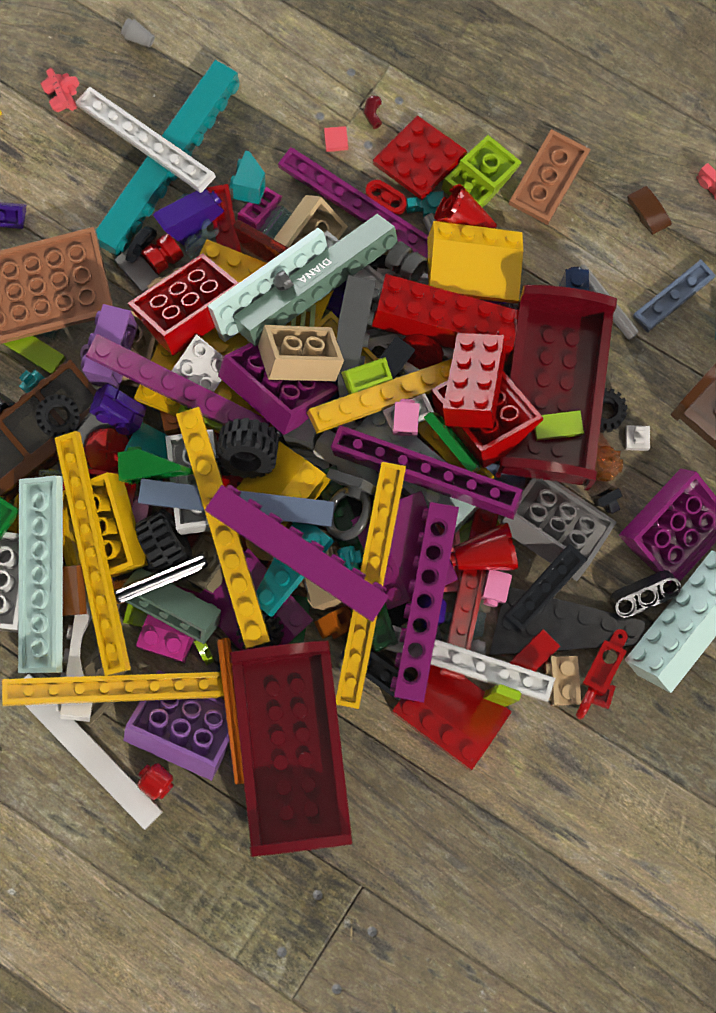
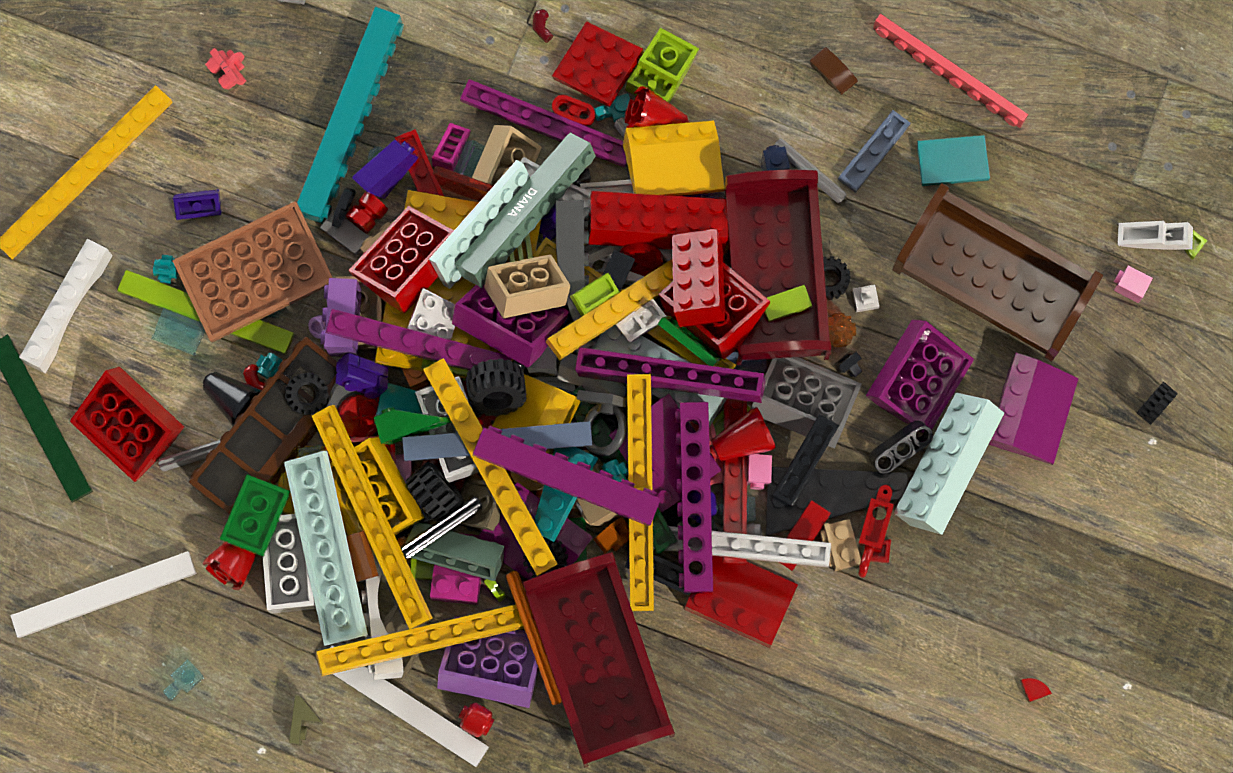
camera: 10 degrees left, 0 degrees up
white tile [75,87,216,193] -> none
clear light blue plate [184,219,219,258] -> none
teal slope [230,151,266,204] -> none
dark grey hinge [273,270,294,291] -> none
coral tile [324,126,348,152] -> none
dark grey wheel [385,241,428,282] -> none
bright pink brick [393,399,419,437] -> none
lime tile [483,684,522,707] -> none
nougat plate [508,129,591,225] -> none
none -> red arm [243,364,265,390]

